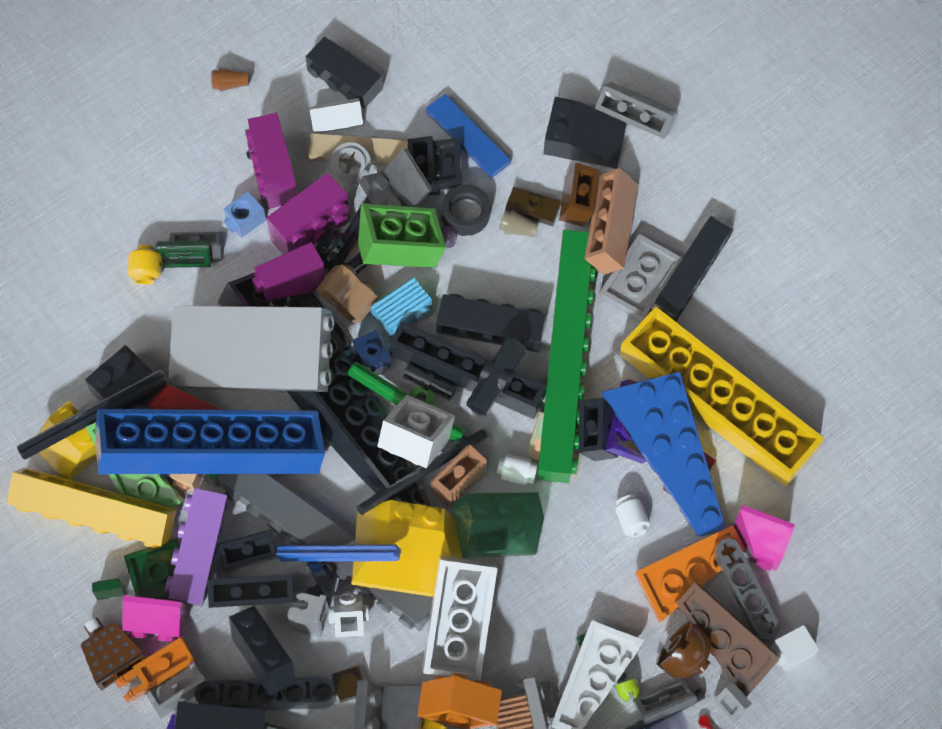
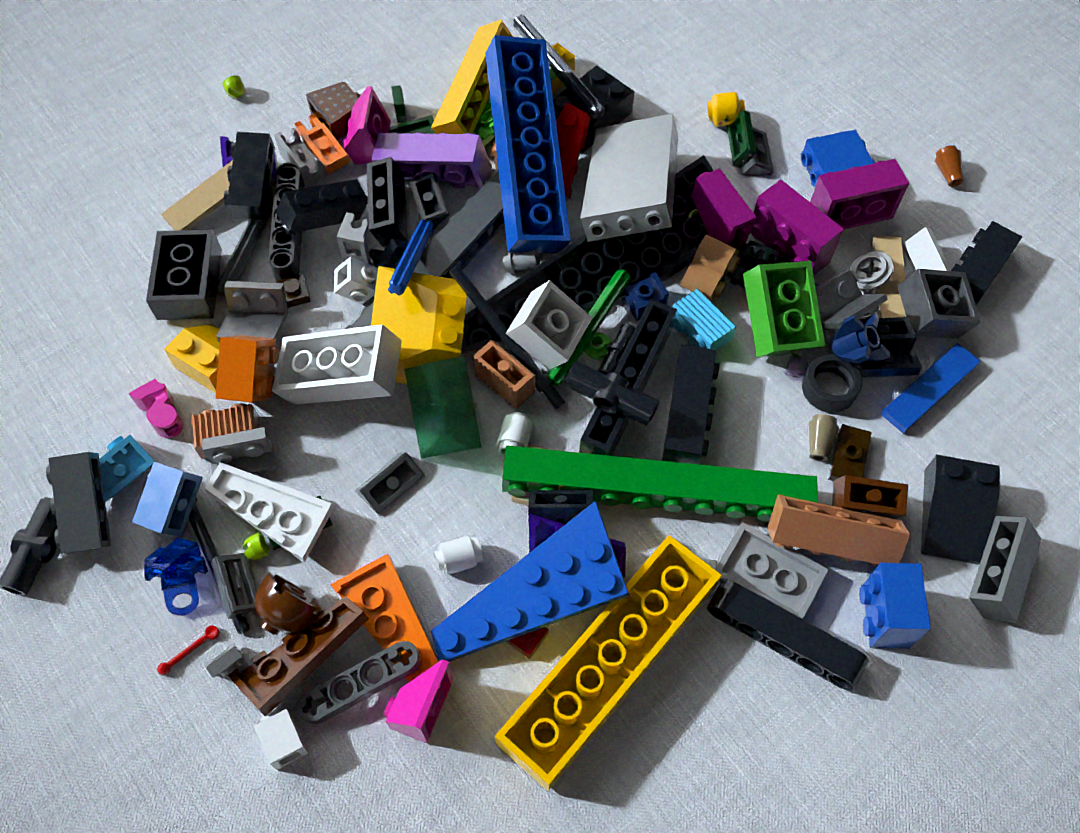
camera: 90 degrees right, 5 degrees down
medium blue brick [224,191,266,238] -> none
none -> dark grey slope [355,452,425,515]
none -> light grey pin [503,250,540,274]
none -> blue brick [801,129,875,187]
none -> dark blue brick [832,314,890,363]
none -> blue brick [859,562,931,649]
none -> flat silver brick [898,268,981,339]

